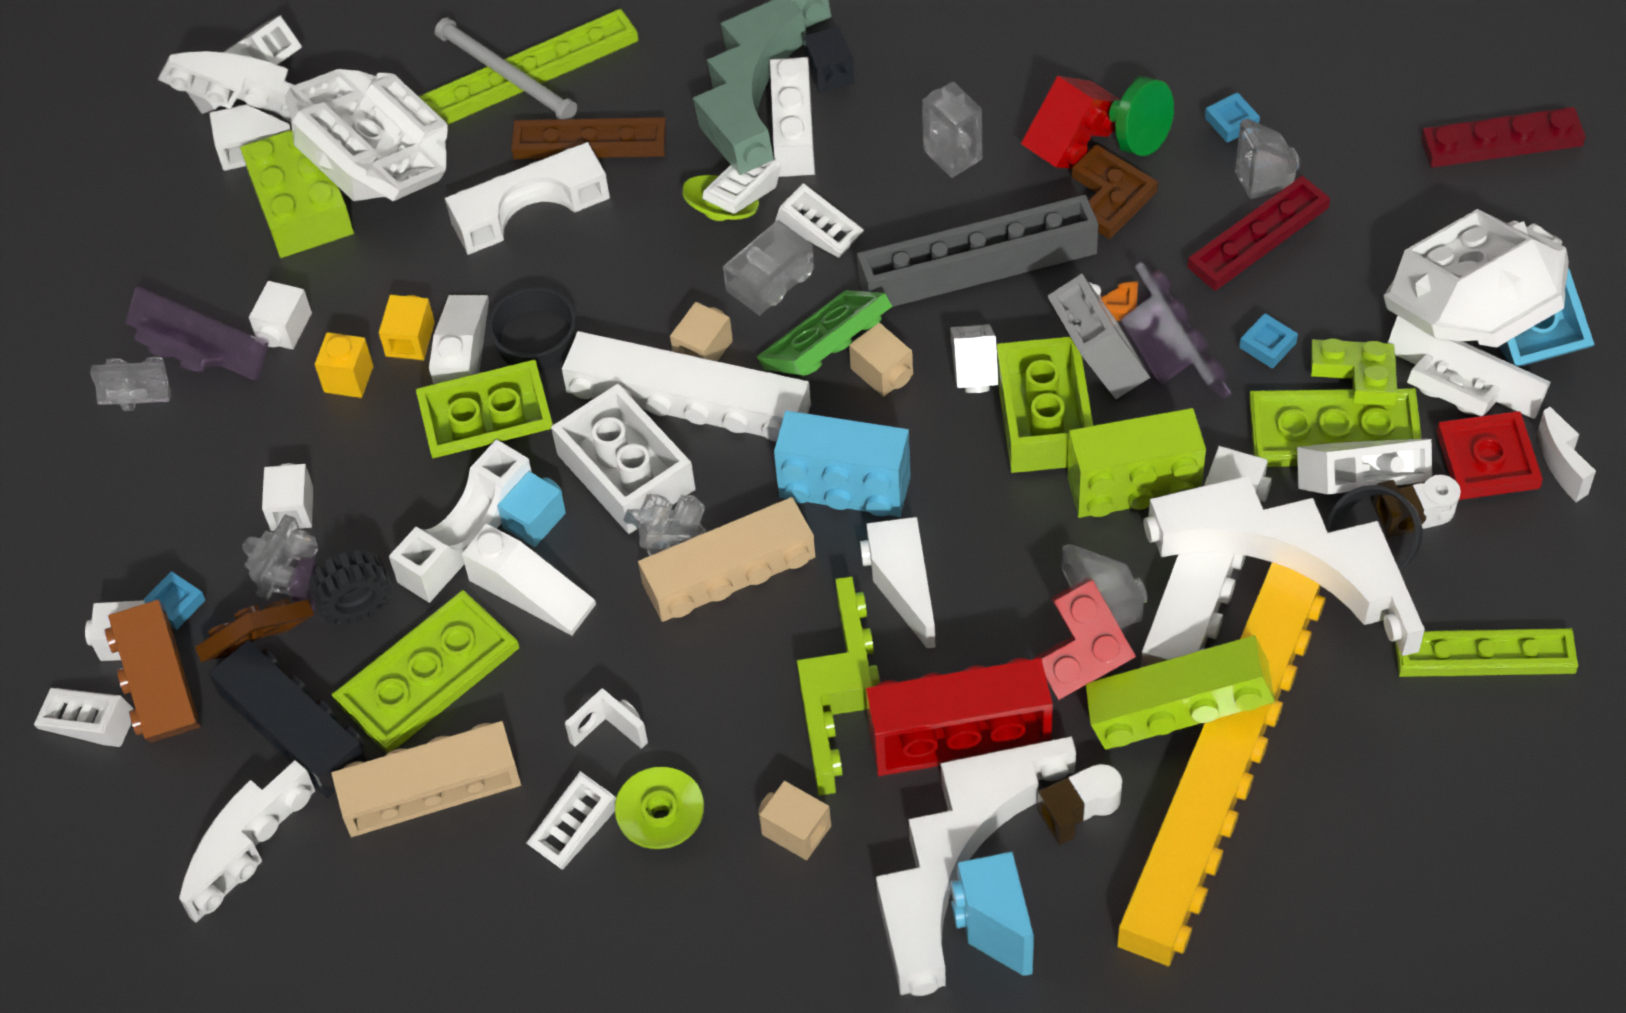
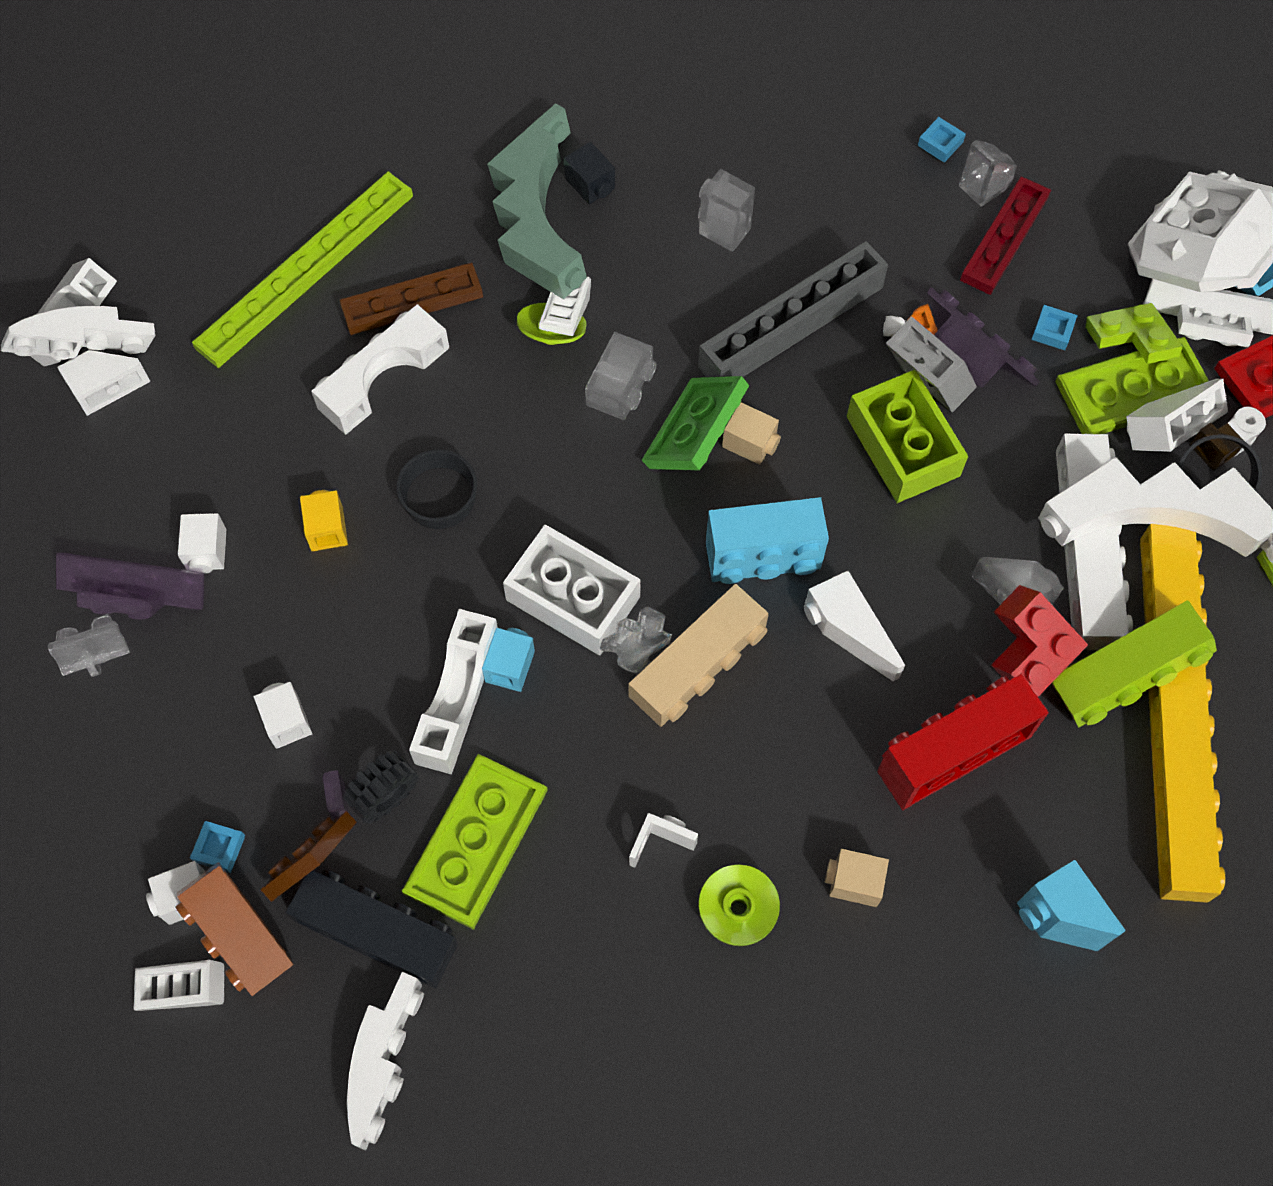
camera: 25 degrees left, 10 degrees up
lime brick [240,130,354,259] -> none
clear hips [242,514,318,599] -> none
white piece [284,69,448,201] -> none
yellow brick [315,332,374,398] -> none
tan brick [331,721,521,837] -> none
lime slope [416,360,553,459] -> none
white slope [429,295,489,384] -> none
light grey bar [435,17,577,119] -> none
white slope [462,523,596,636] -> none
white slope [527,772,616,870] -> none
white brick [562,331,811,442] -> none
tan brick [670,302,733,362] -> none
white brick [770,57,815,177] -> none
white slope [775,183,864,258] -> none
lime bracket [797,577,880,796] -> none
white arch [876,737,1076,996] -> none
white slope [950,324,999,393] -> none
red brick [1021,76,1120,169] -> none
leg [1037,764,1122,845] -> none
lime brick [1067,408,1206,518] -> none
reddish brown plate [1072,145,1158,240] -> none
green tile [1109,76,1174,156] -> none
dark red plate [1421,107,1585,168] -> none

